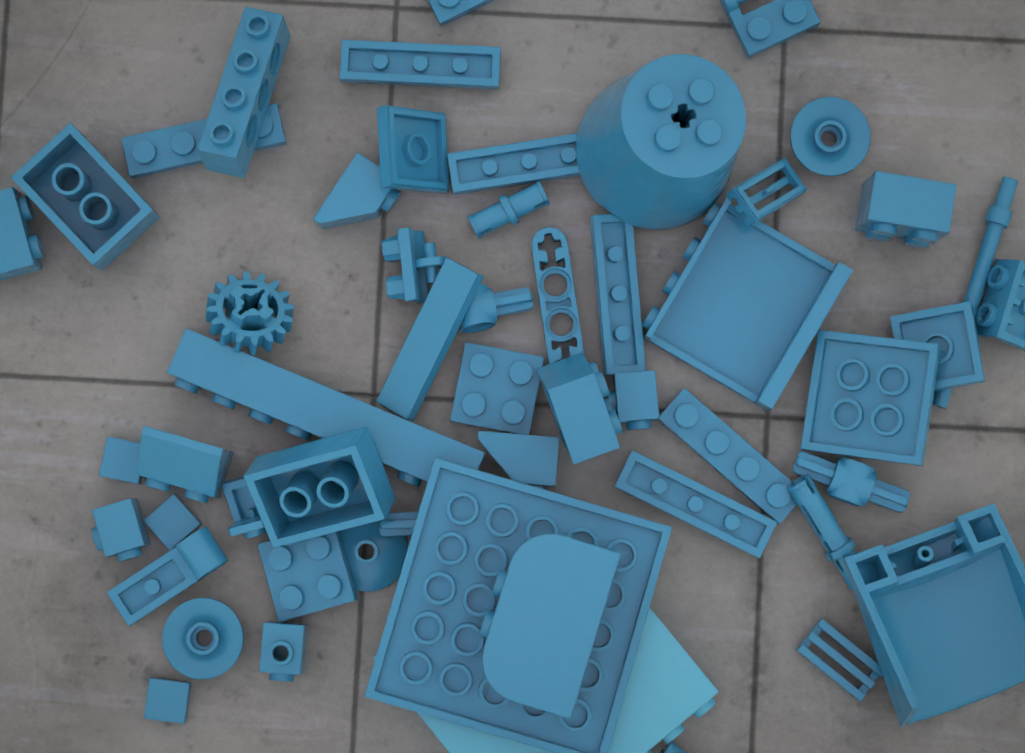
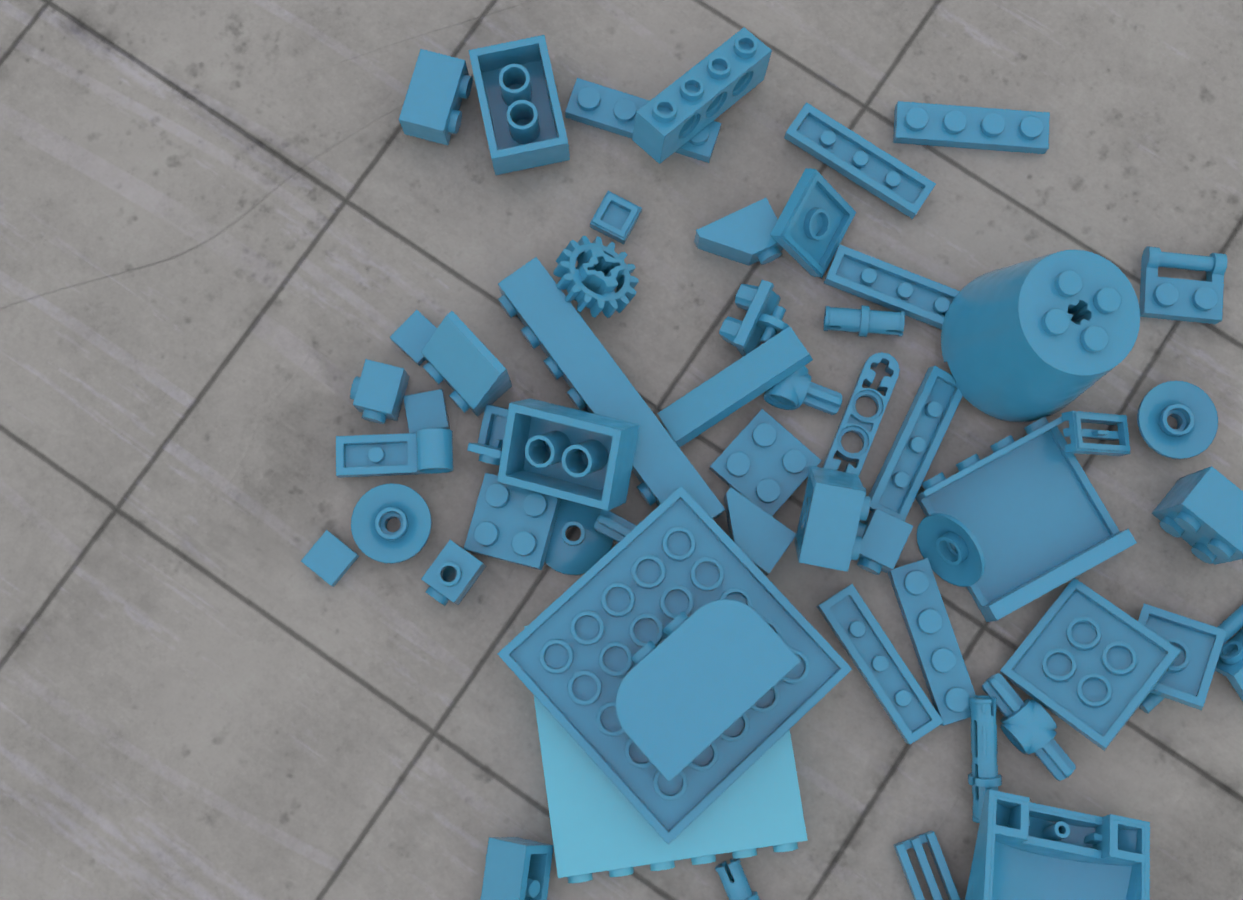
camera: 30 degrees right, 5 degrees down
none -> dark azure tile [590,191,642,244]
none -> dark azure dish [917,513,985,587]

